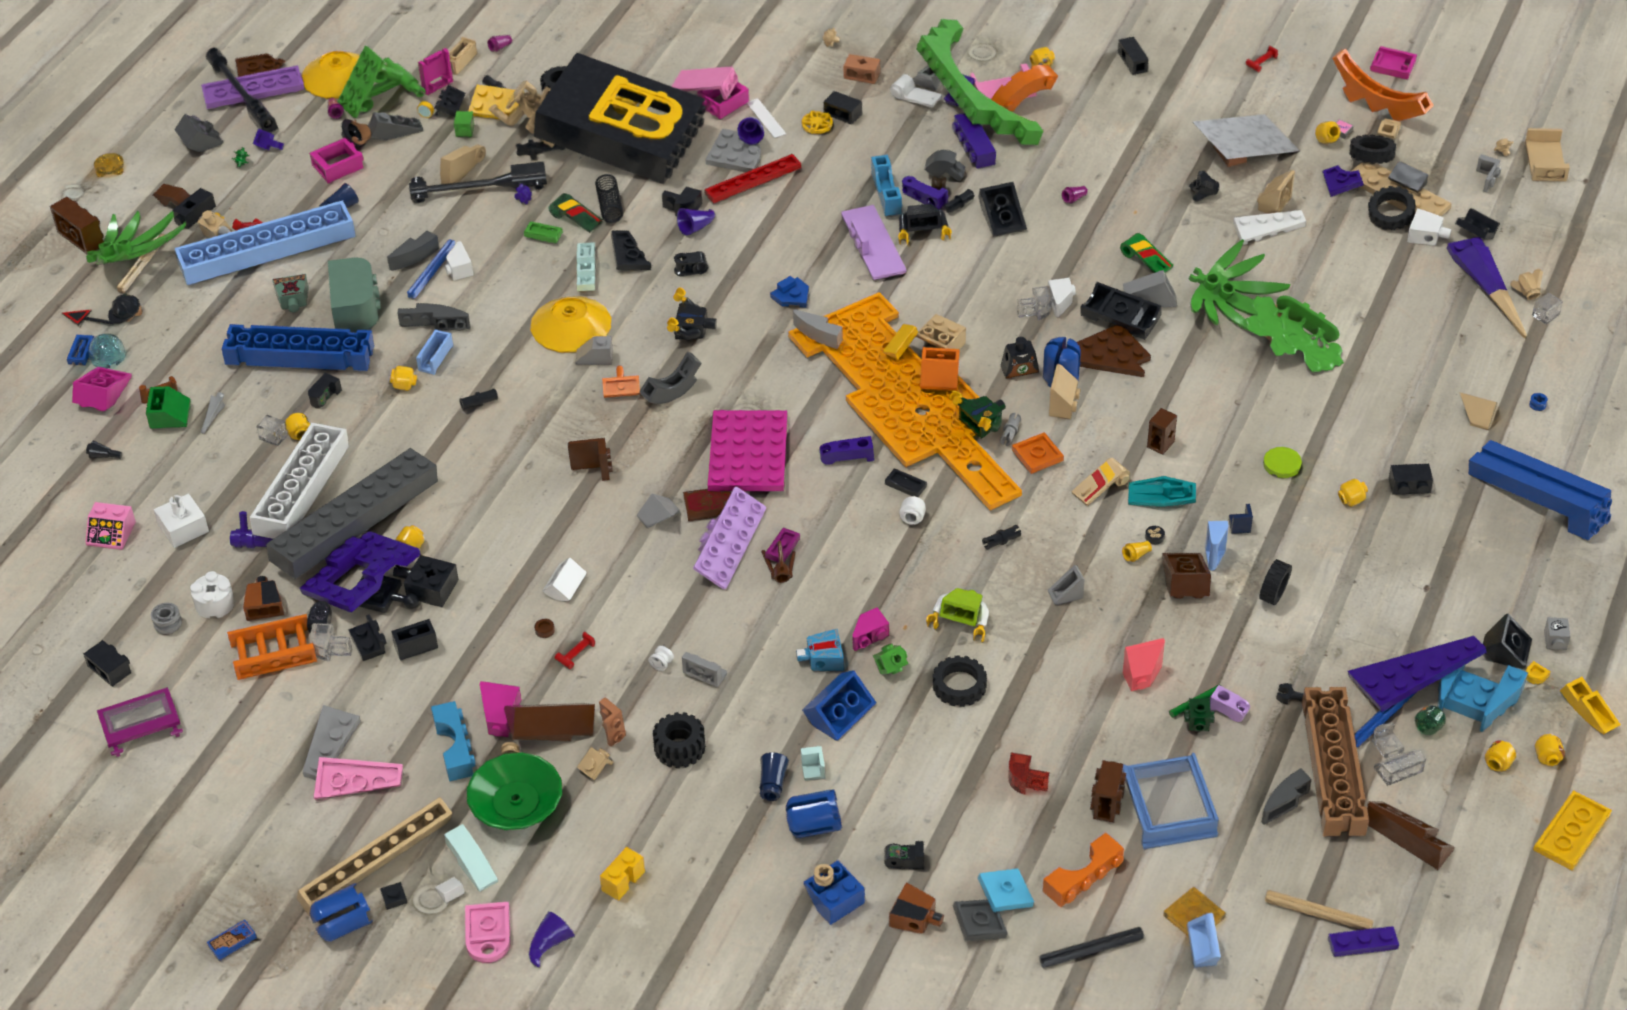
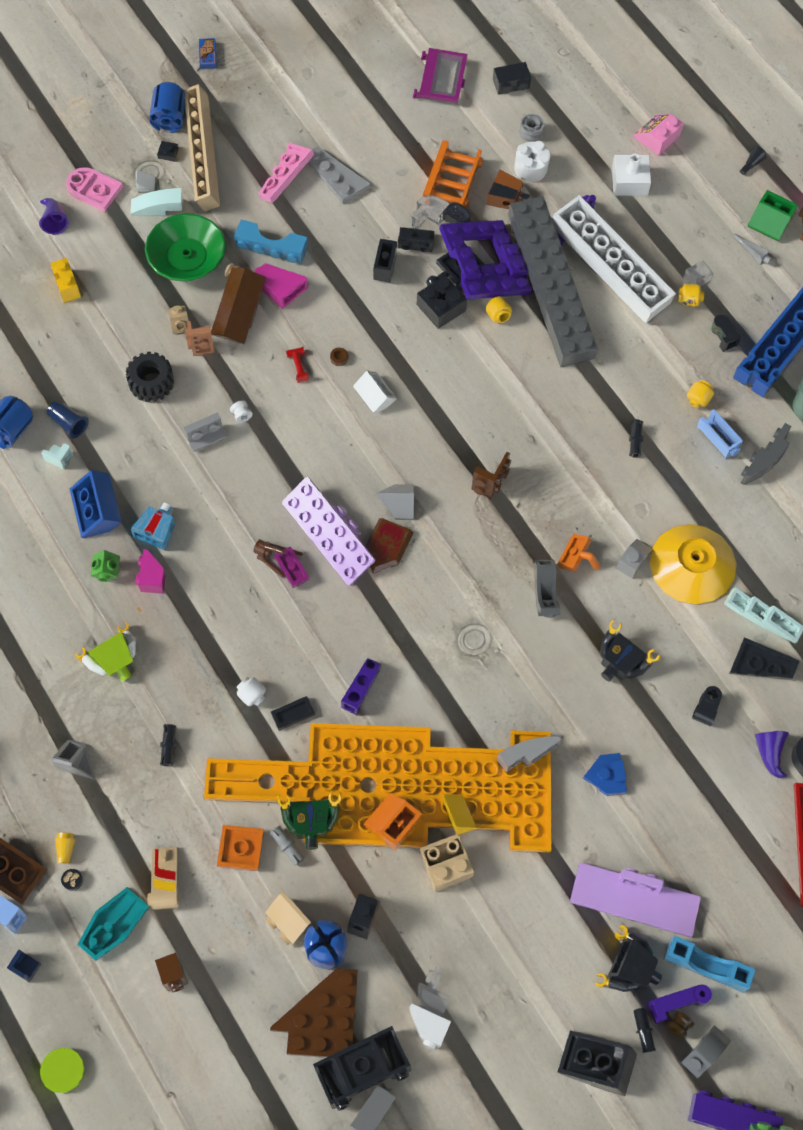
camera: 120 degrees right, 20 degrees up
dark pink plate [707,410,788,491] -> none
black tyre [933,655,987,707] -> none

